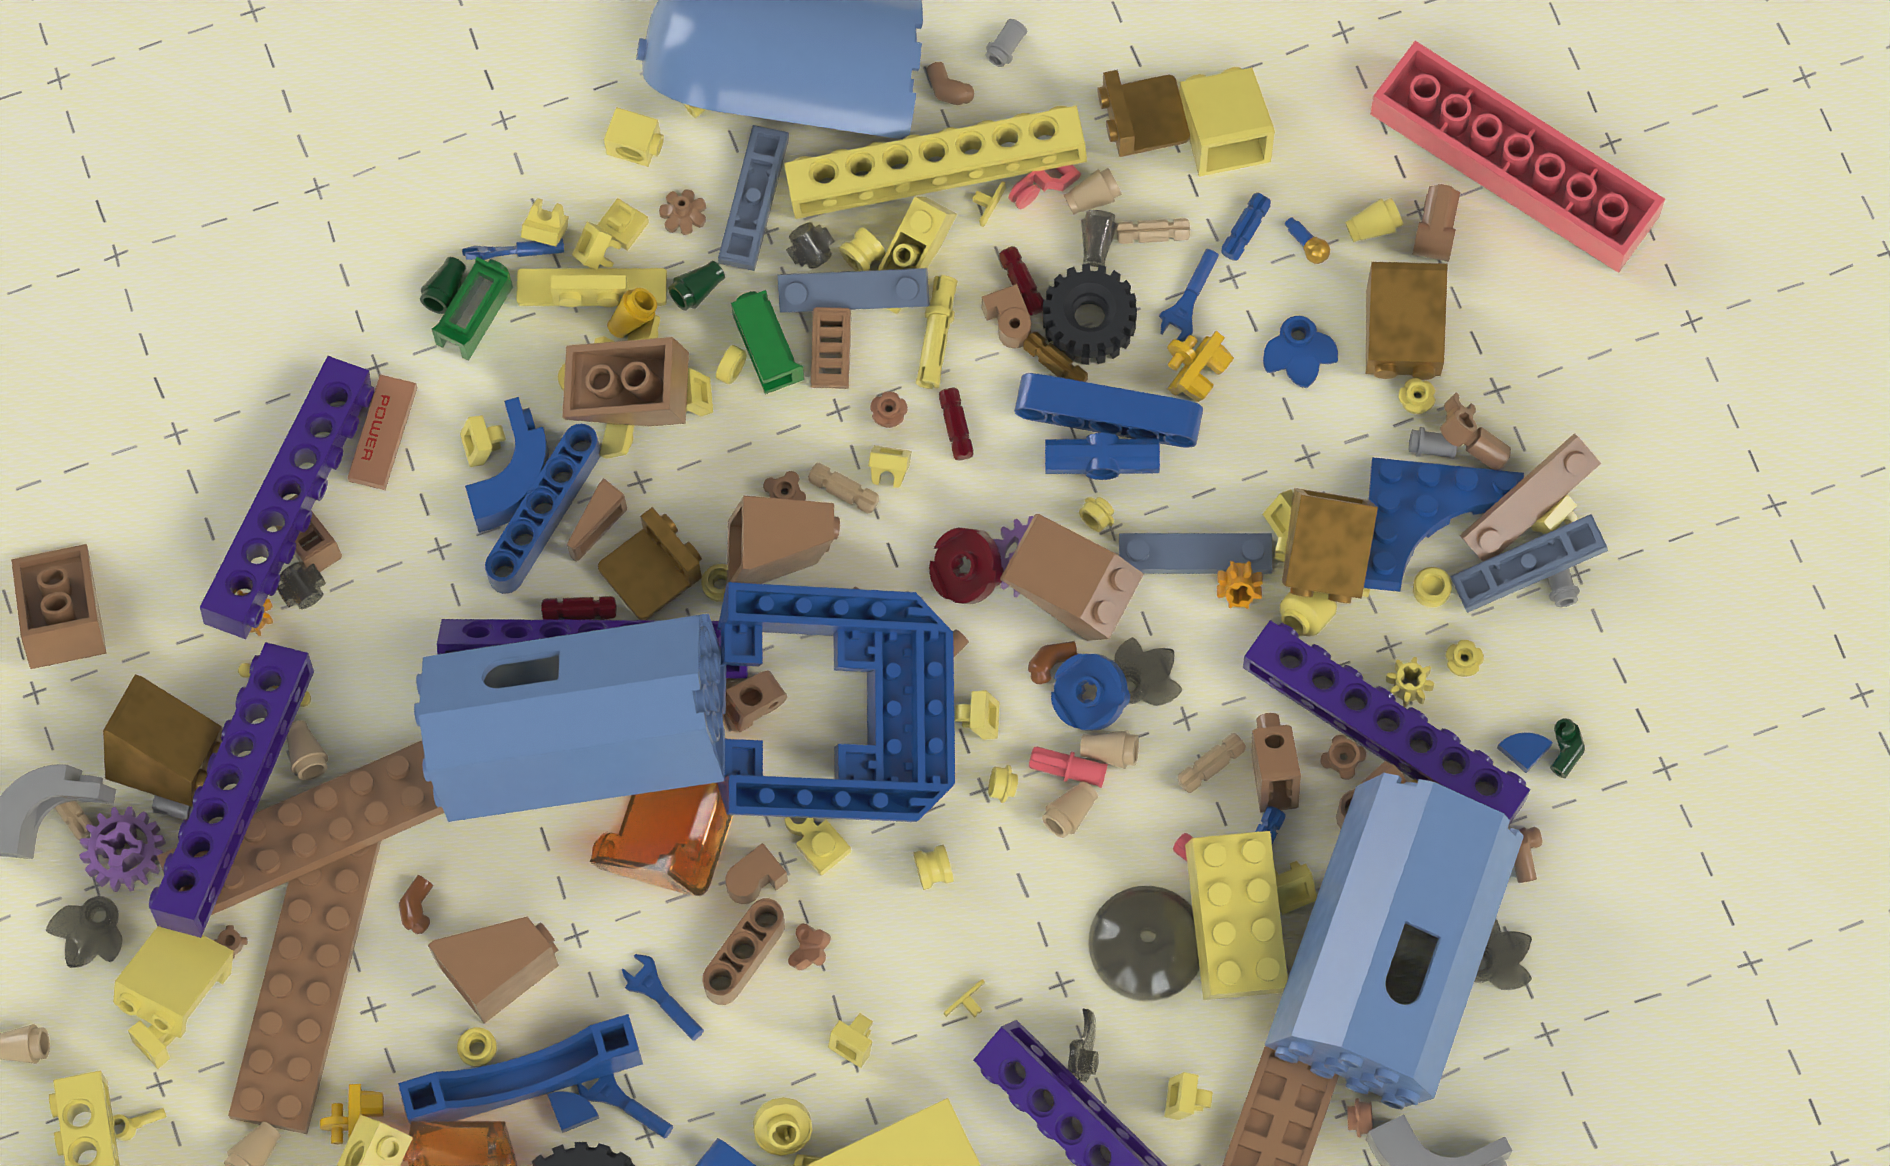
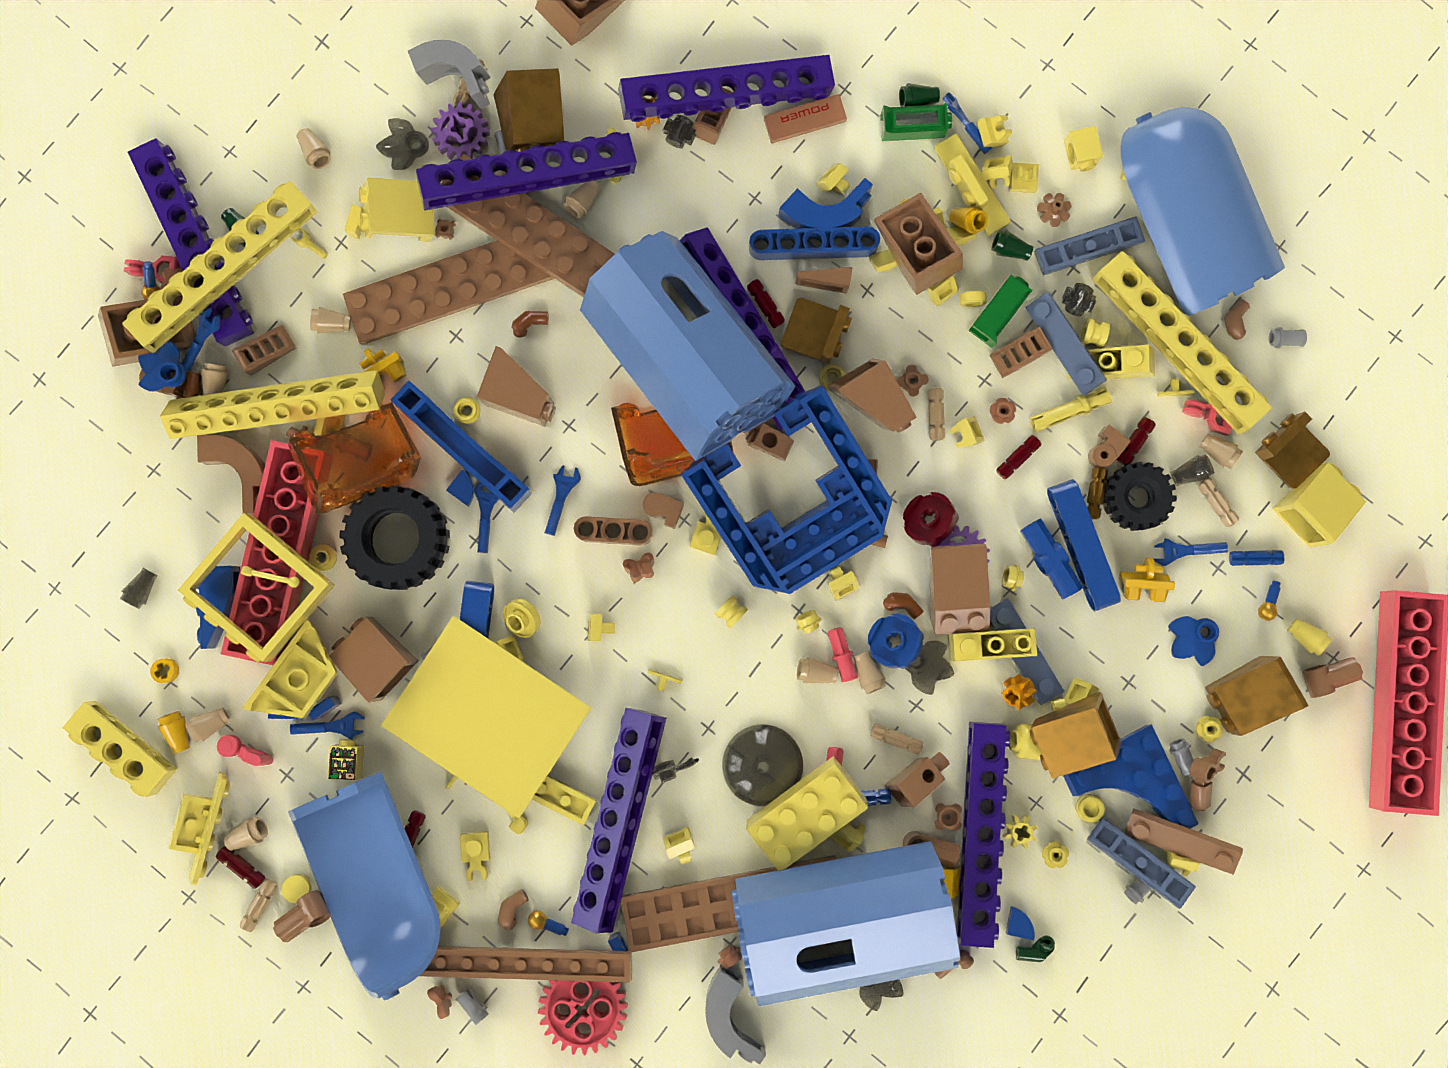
camera: 55 degrees right, 15 degrees up
none -> light yellow slope [948,628,1037,662]

